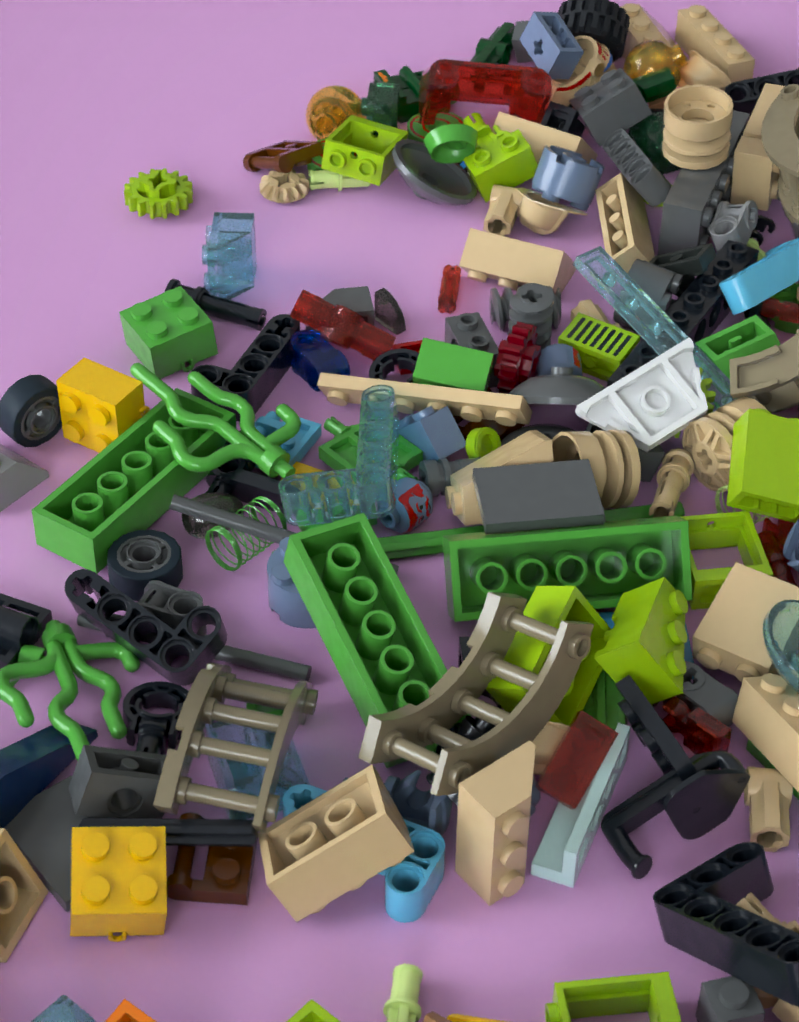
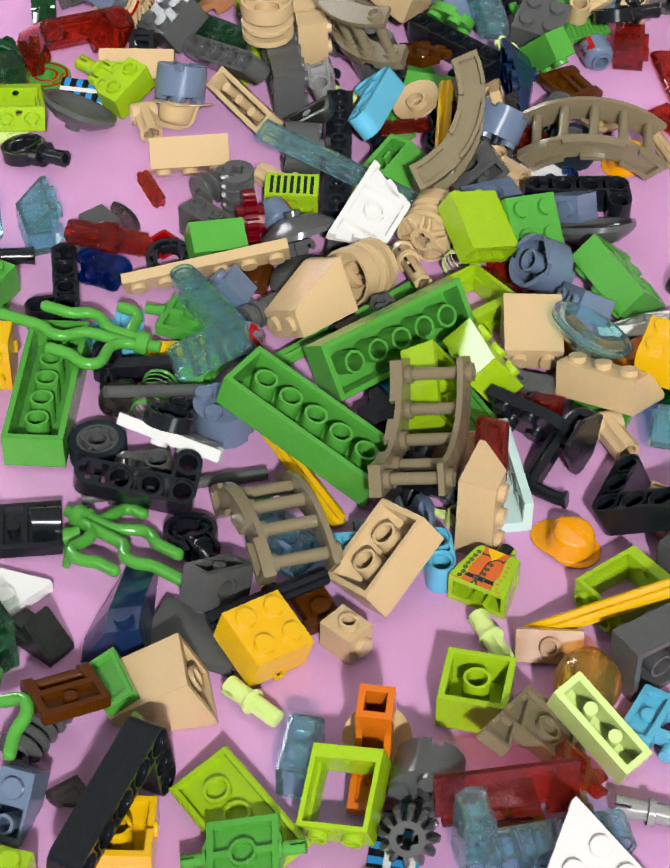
camera: 30 degrees left, 0 degrees up
bright green hat [423,124,478,164] -> none
lime tile [465,427,501,458] -> none
dark grey tile [472,459,605,534] -> none
none -> black pin [1,133,71,167]
none -> clear light blue slope [15,176,65,256]
none -> white wing [116,412,224,463]
none -> black pin [143,397,198,435]
none -> yellowish green axle [221,675,284,728]
none -> yellow axle [262,435,346,528]
none -> dark grey piece [288,238,316,257]
none -> tan brick [320,604,373,666]
none -> lime torso [447,544,521,619]
none -> light orange piece [530,516,601,569]

